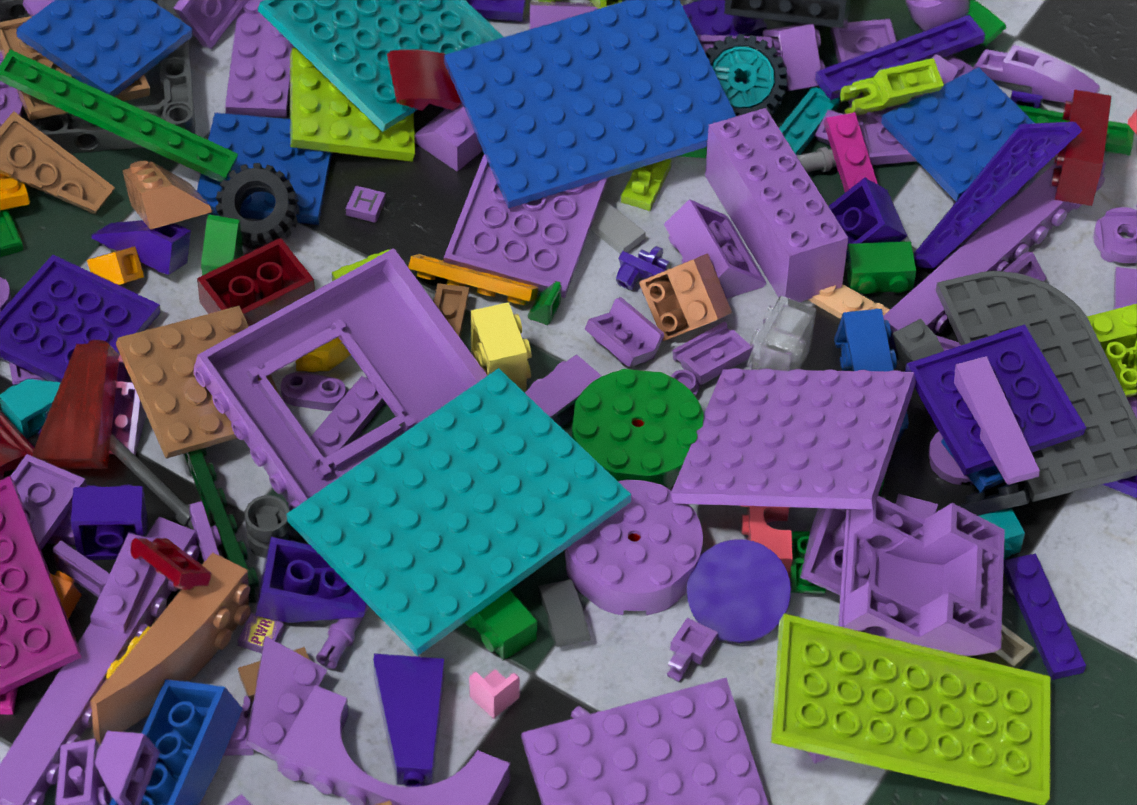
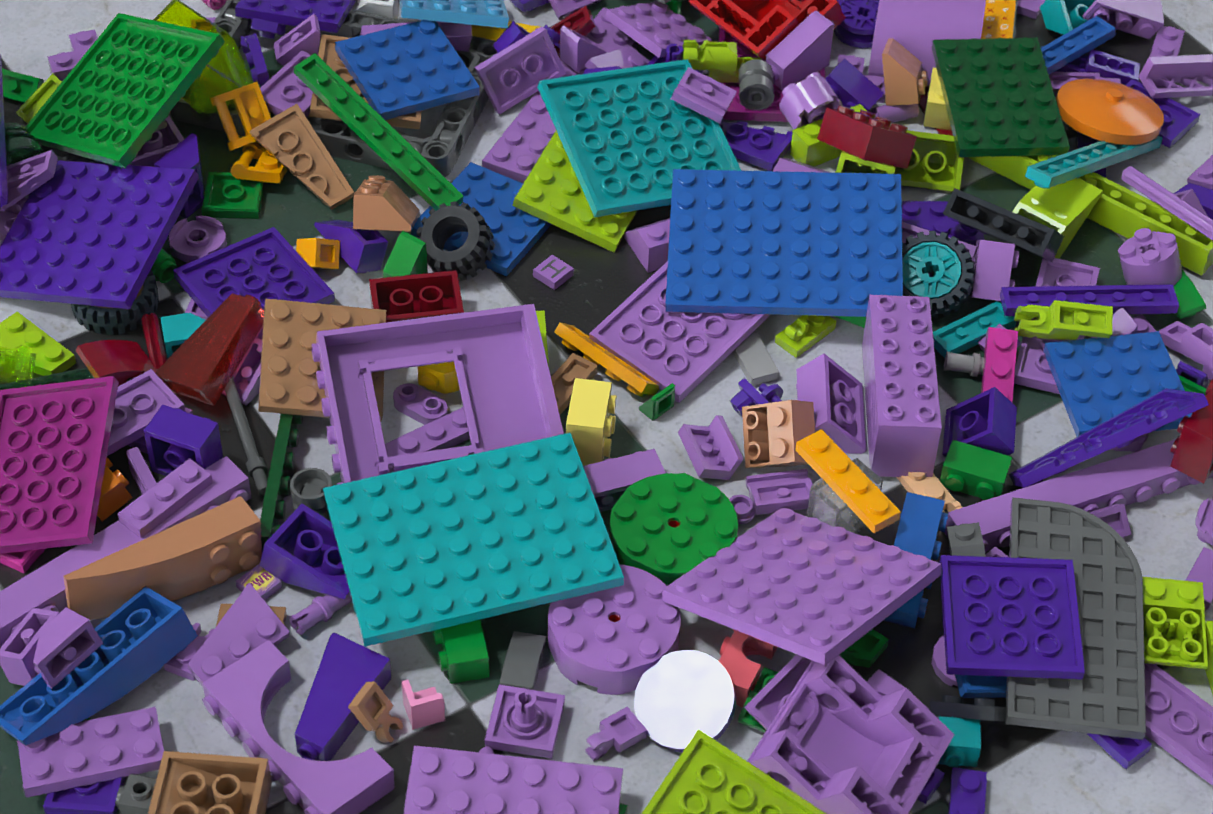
camera: 25 degrees right, 5 degrees down
dark red plate [130,538,212,590] -> none
medium lavender plate [189,501,222,562] -> none
dark red slope [387,49,461,111] -> none
medium lavender slope [954,356,1040,485] -> none
none -> medium nougat plate [348,682,403,743]
none -> medium lavender plate [485,685,565,759]
none -> light orange plate [795,429,901,533]

